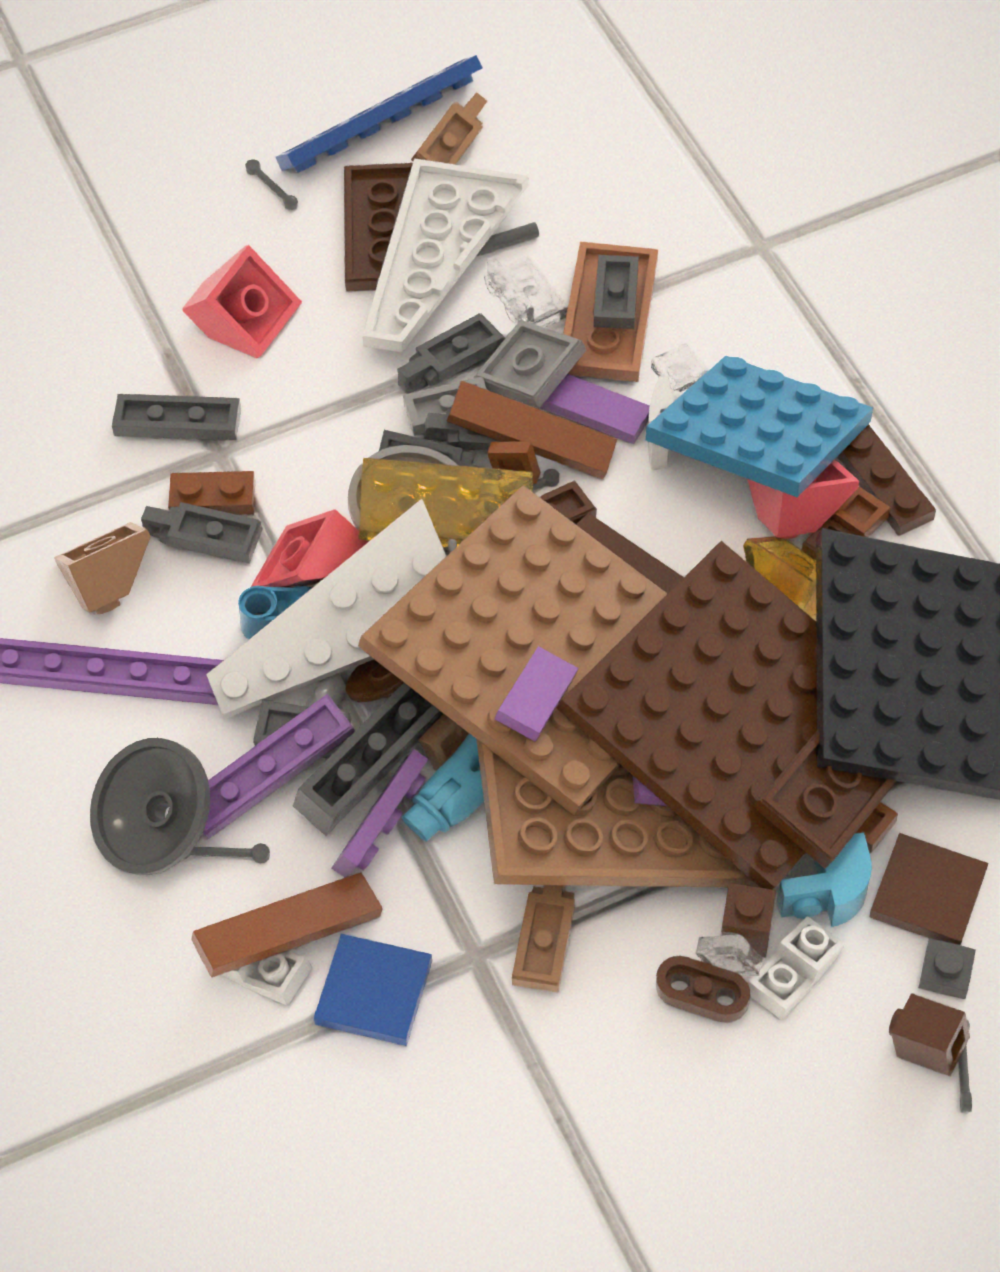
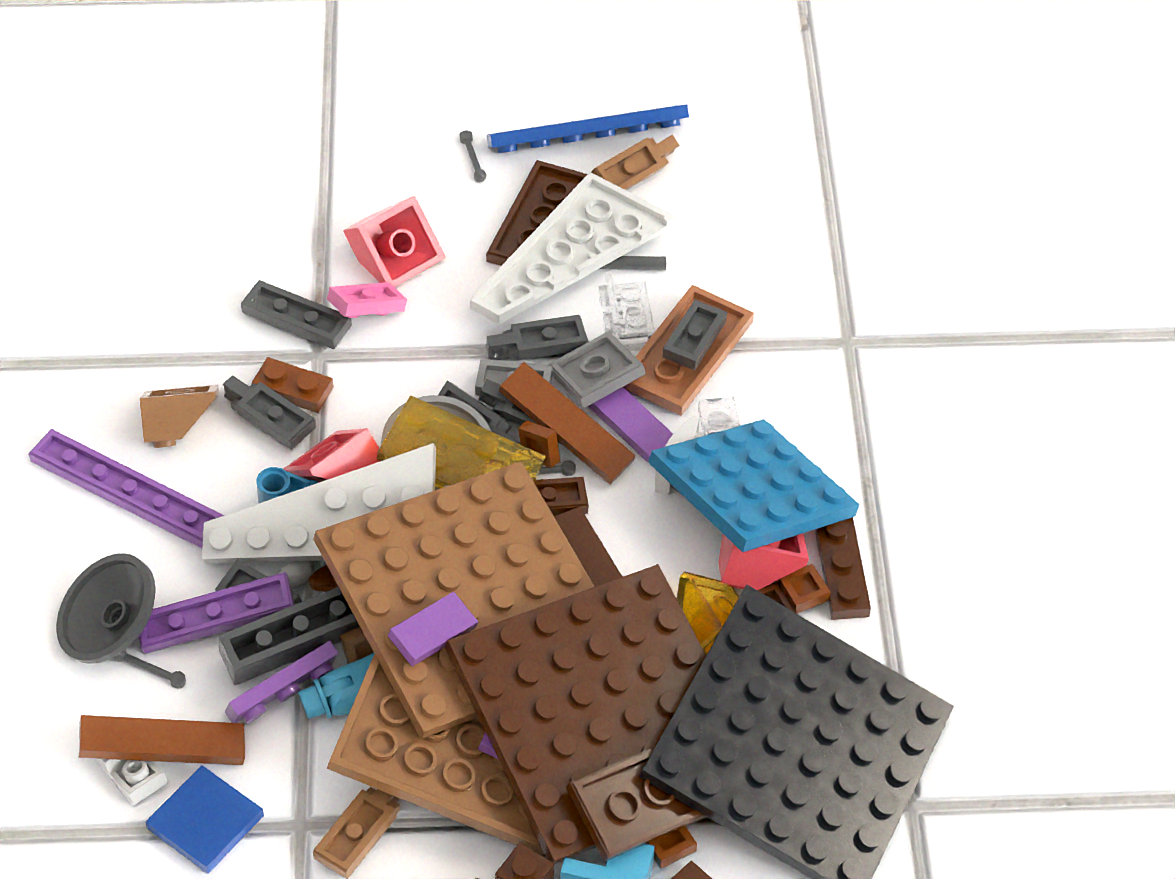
camera: 20 degrees right, 5 degrees down
none -> bright pink plate [327,282,407,318]

